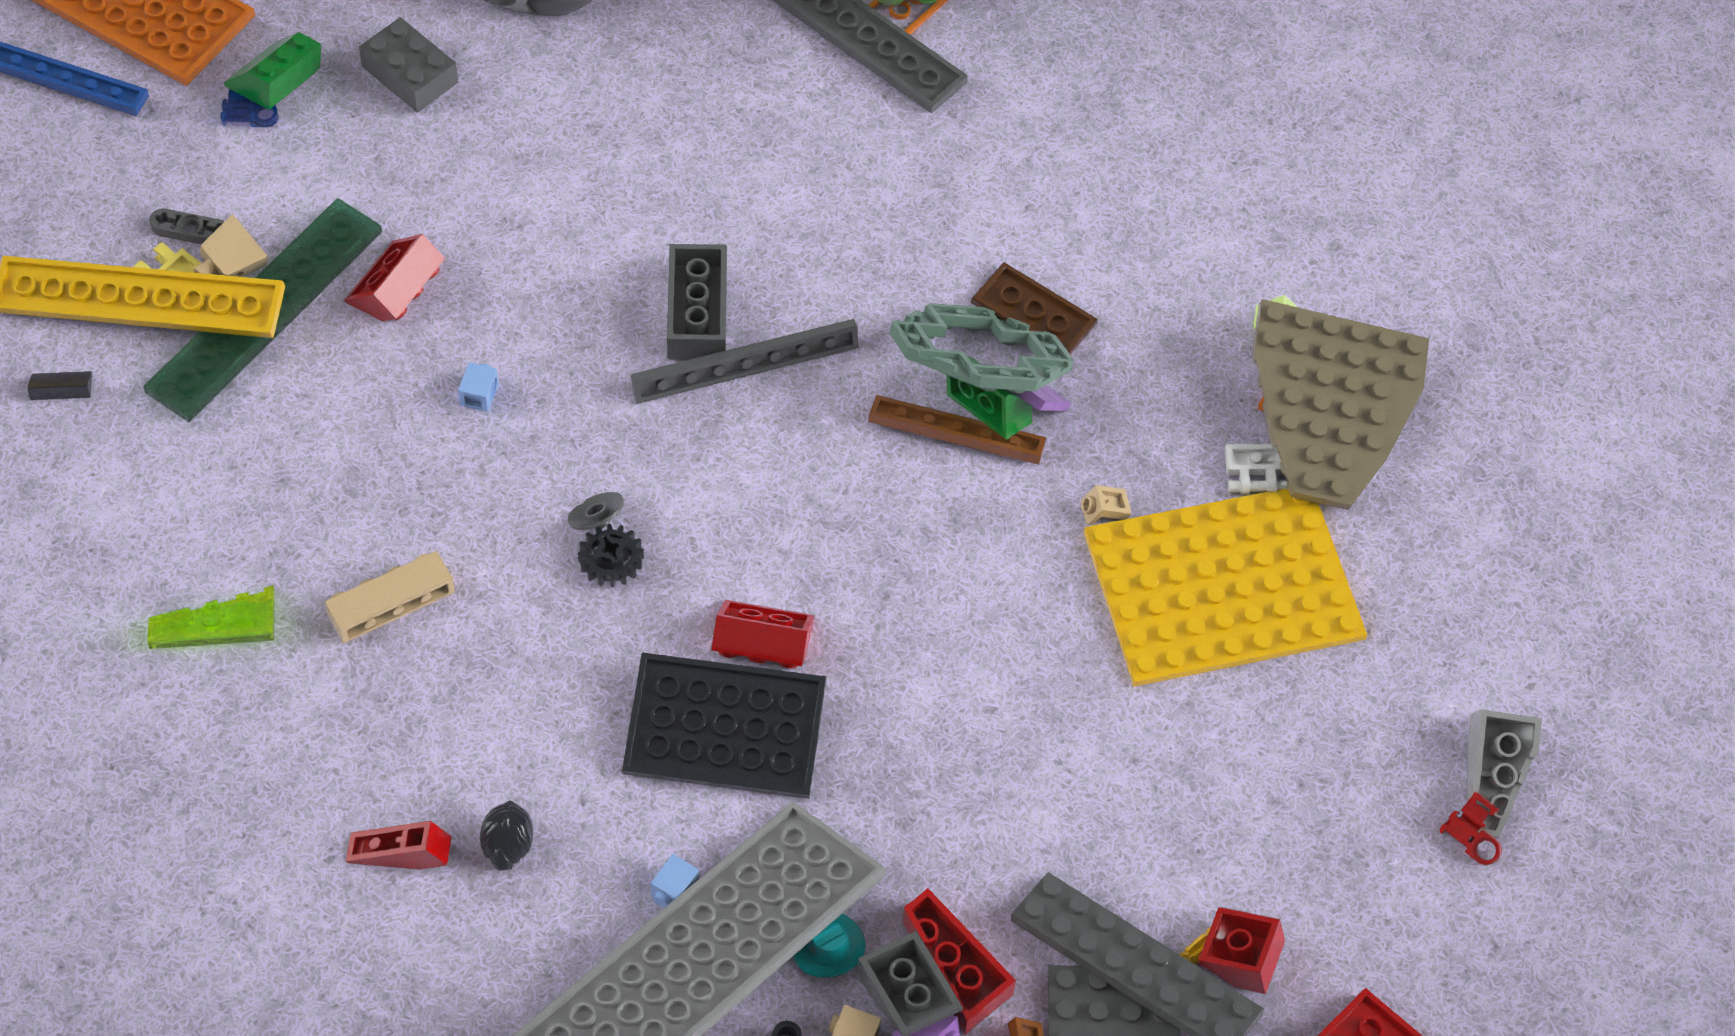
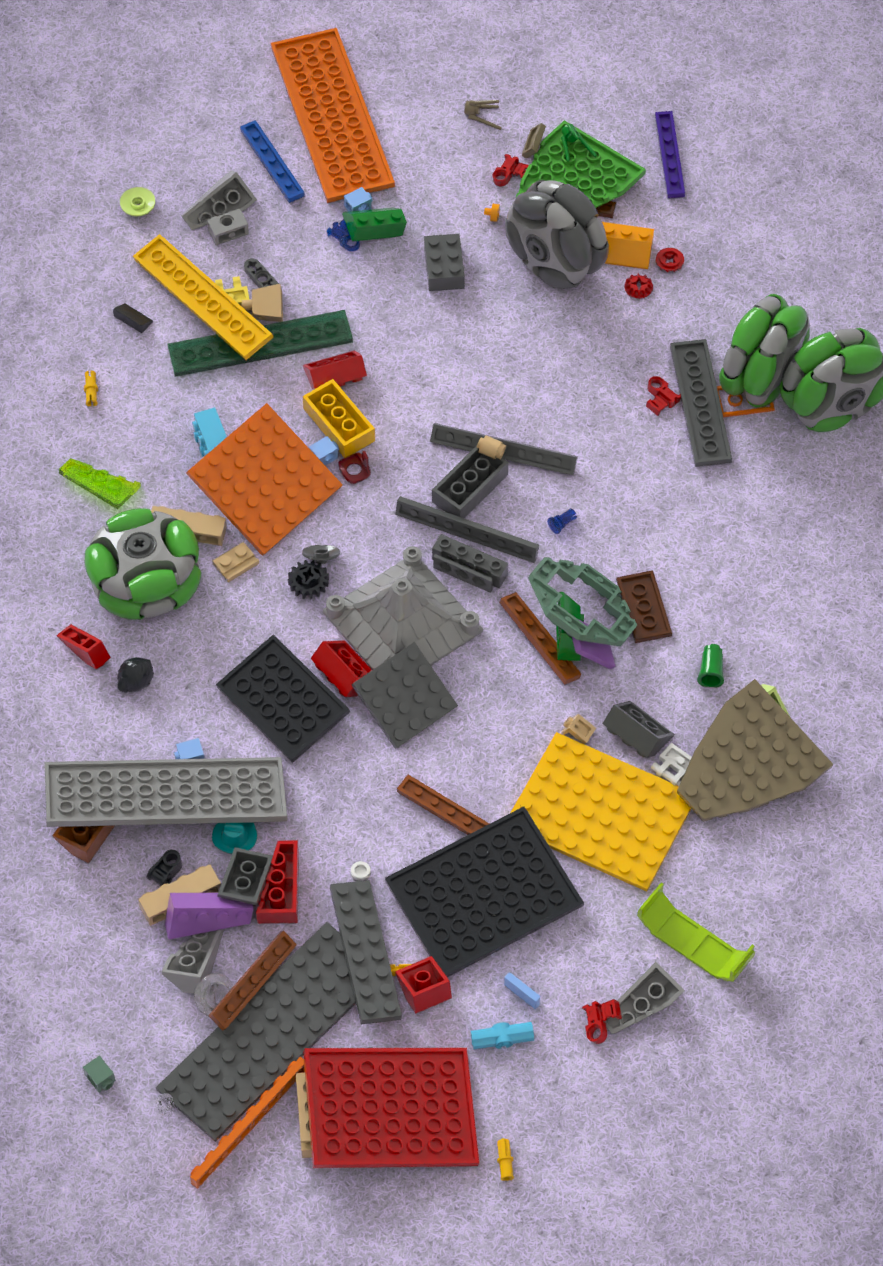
camera: 45 degrees right, 0 degrees up
none -> yellow pin [84,370,98,406]
none -> piece [84,508,202,620]
none -> light grey wedge [181,170,257,230]
none -> orange plate [186,403,342,556]
none -> medium azure brick [192,407,227,457]
none -> light grey brick [207,209,249,245]
none -> tan plate [212,542,259,582]
none -> yellow brick [302,379,375,458]
none -> light grey piece [323,546,483,670]
none -> dark red piece [338,451,371,484]
none -> light blue brick [344,187,373,212]
none -> dark grey plate [351,642,458,749]
none -> white tile [351,861,371,881]
none -> black plate [385,806,584,977]
none -> dark orange plate [397,774,490,835]
none -> dark grey plate [430,423,578,475]
none -> dark grey brick [432,534,508,593]
none -> medium azure piece [471,1022,534,1050]
none -> tan brick [477,435,506,459]
none -> light blue tile [504,973,540,1009]
none -> clear blue pin [547,508,577,534]
none -> dark grey slope [602,701,675,758]
none -> lime windscreen [637,882,755,982]
none -> red piece [646,376,681,416]
none -> green plant [697,644,724,688]

